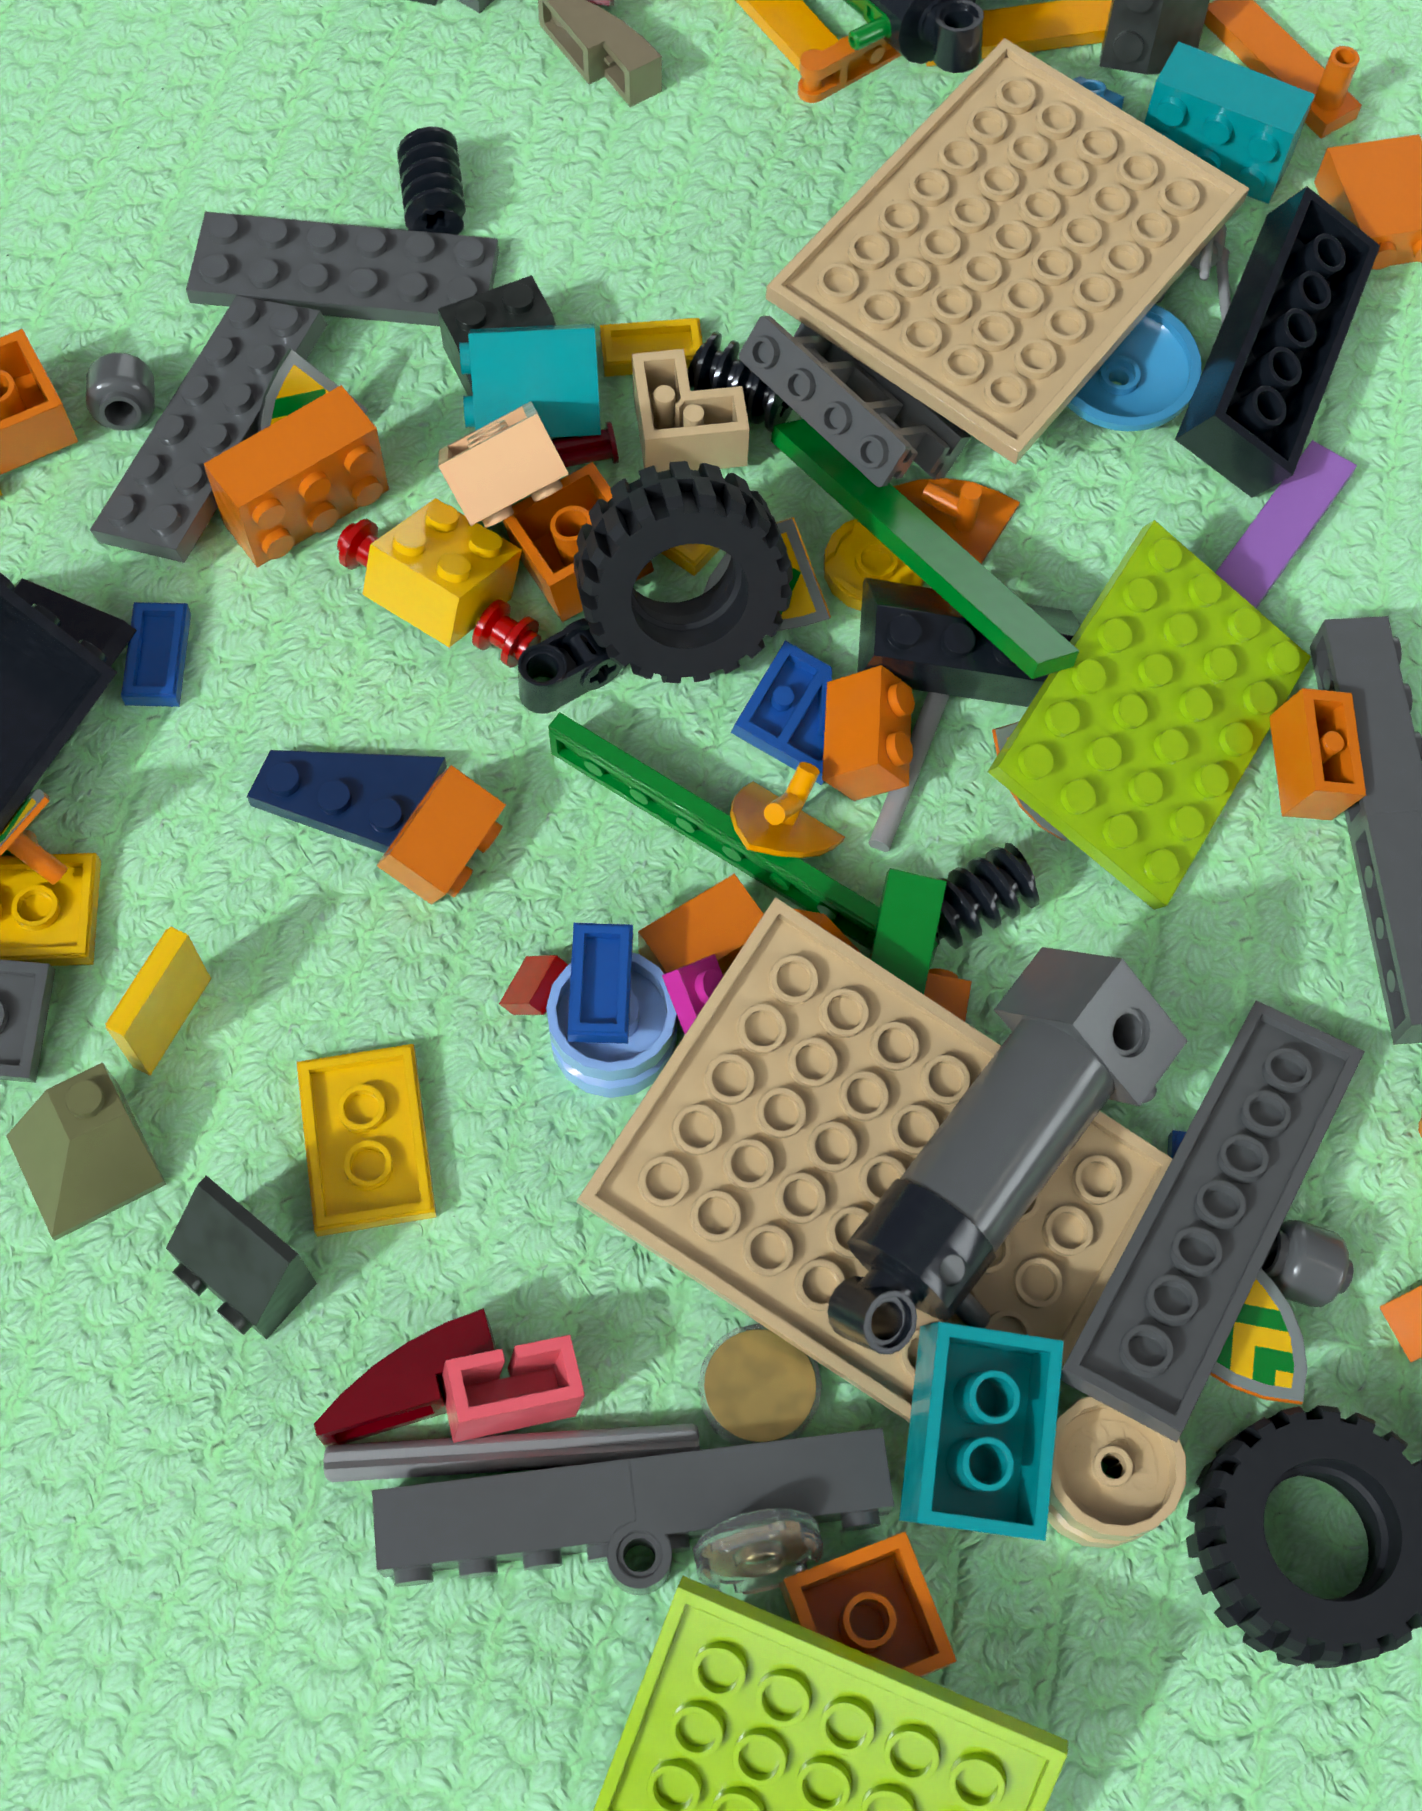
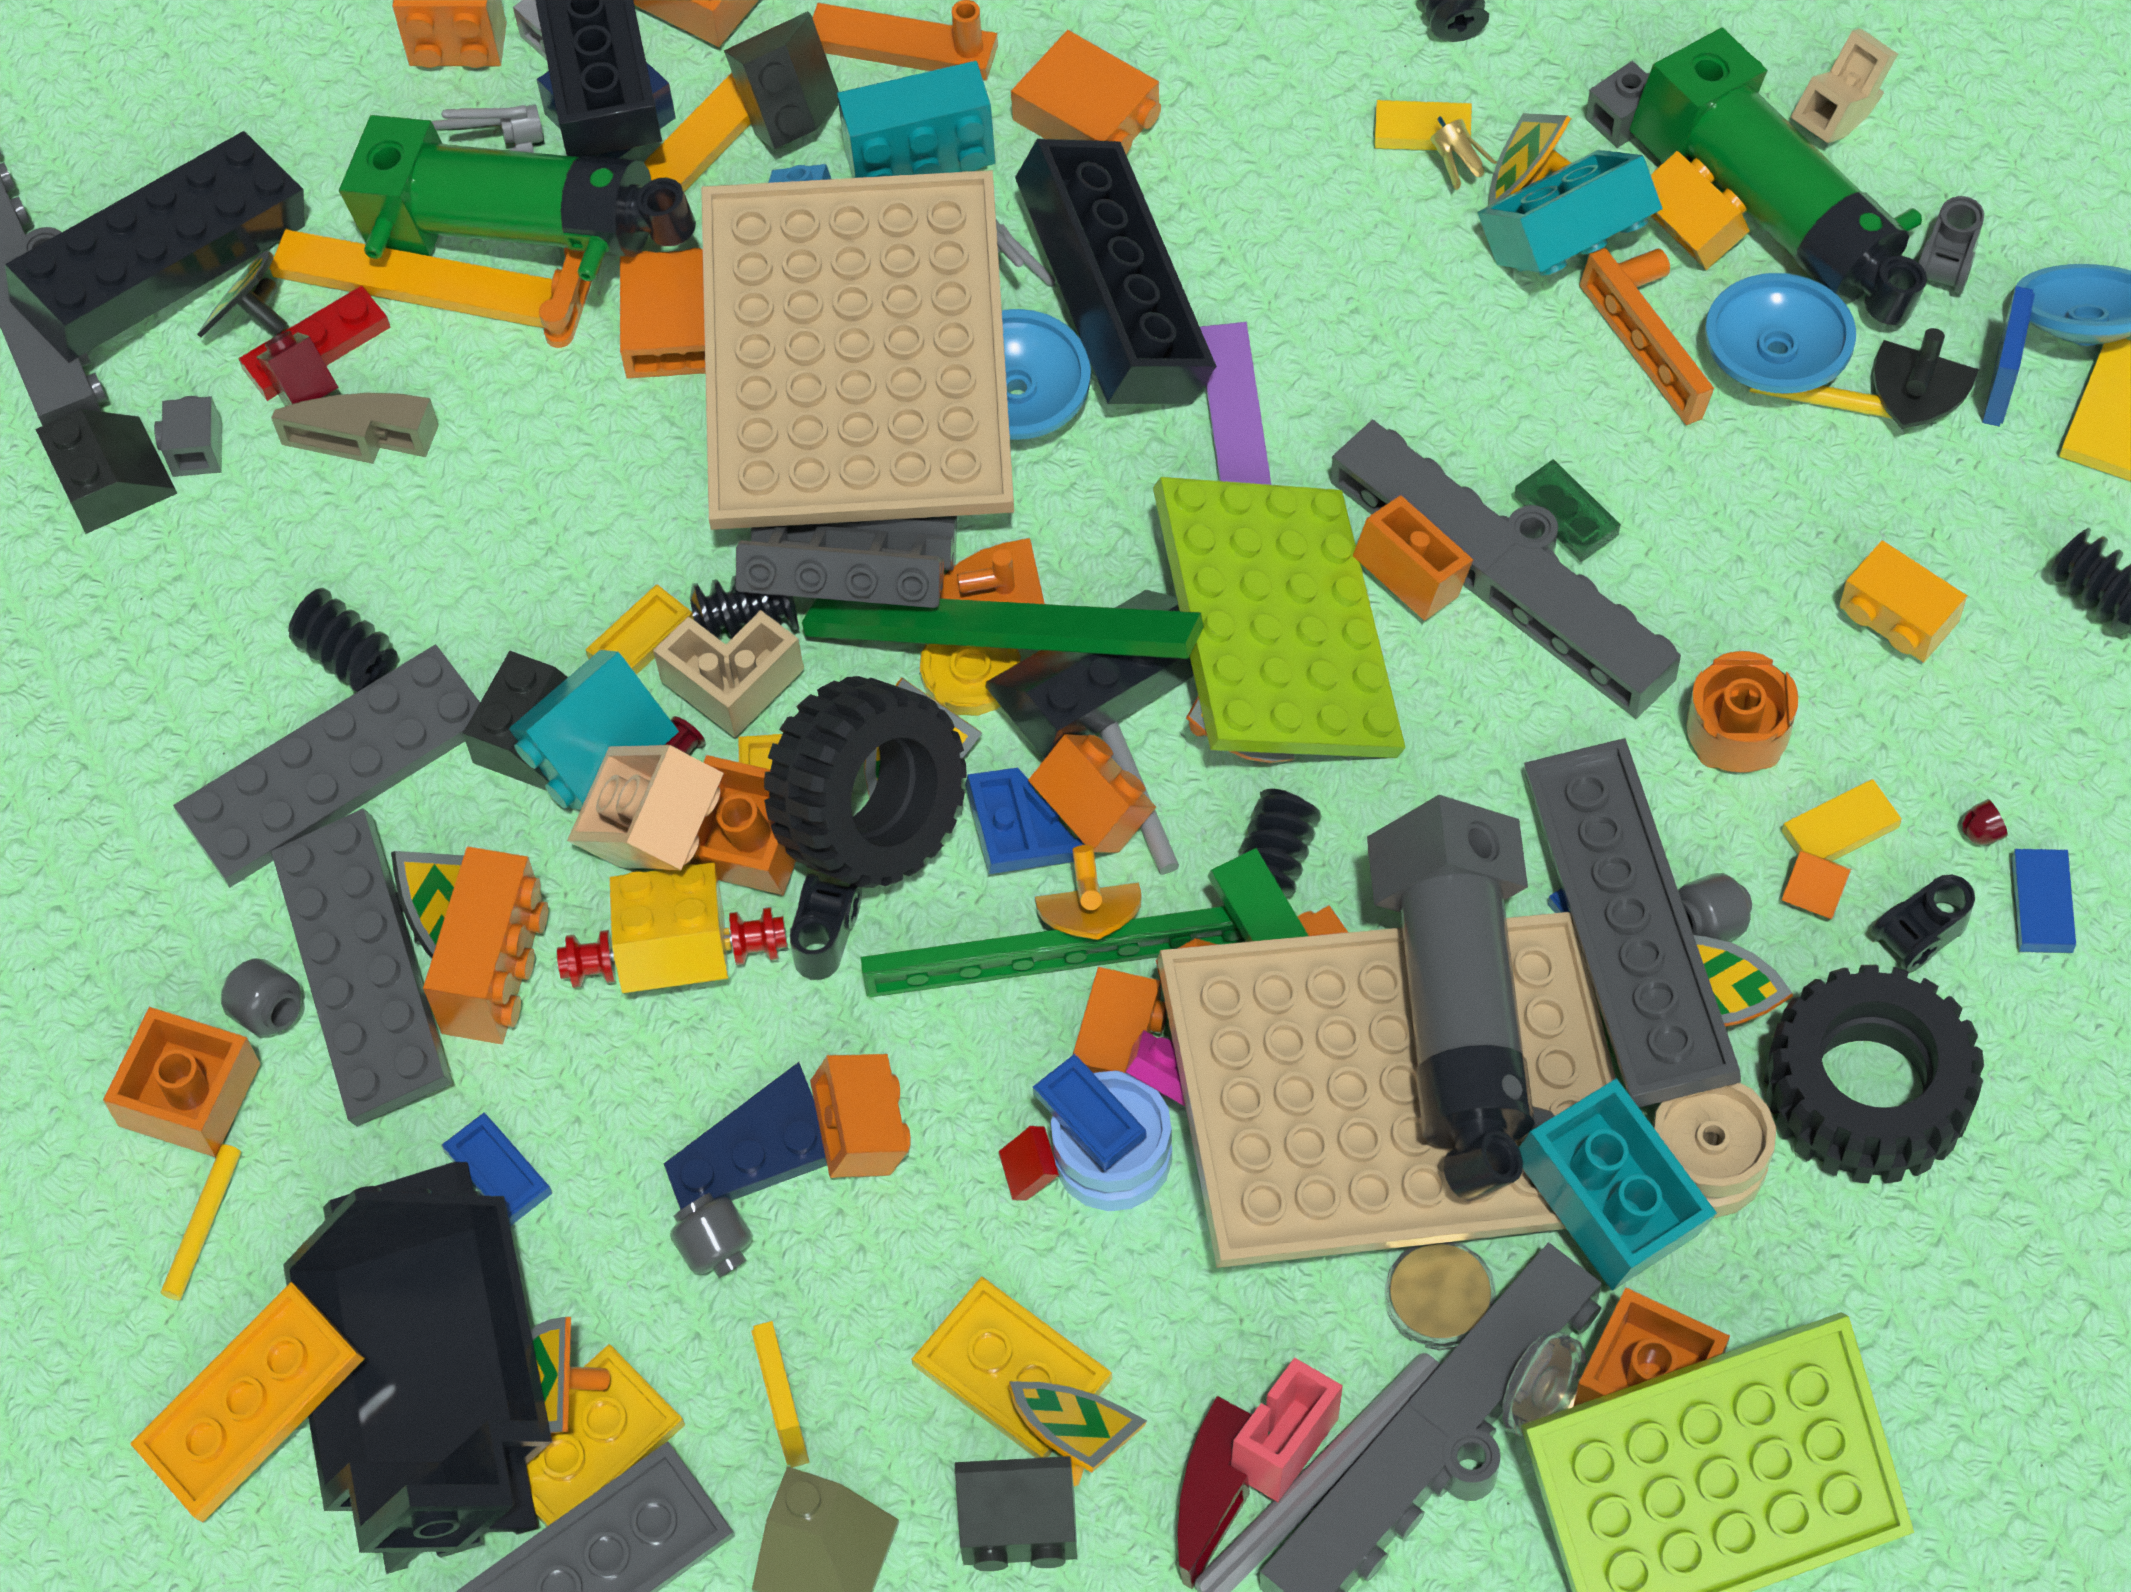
camera: 35 degrees left, 5 degrees down
none -> orange brick [620,248,706,379]
none -> dark grey head [670,1192,753,1278]
none -> shield [1008,1381,1147,1487]

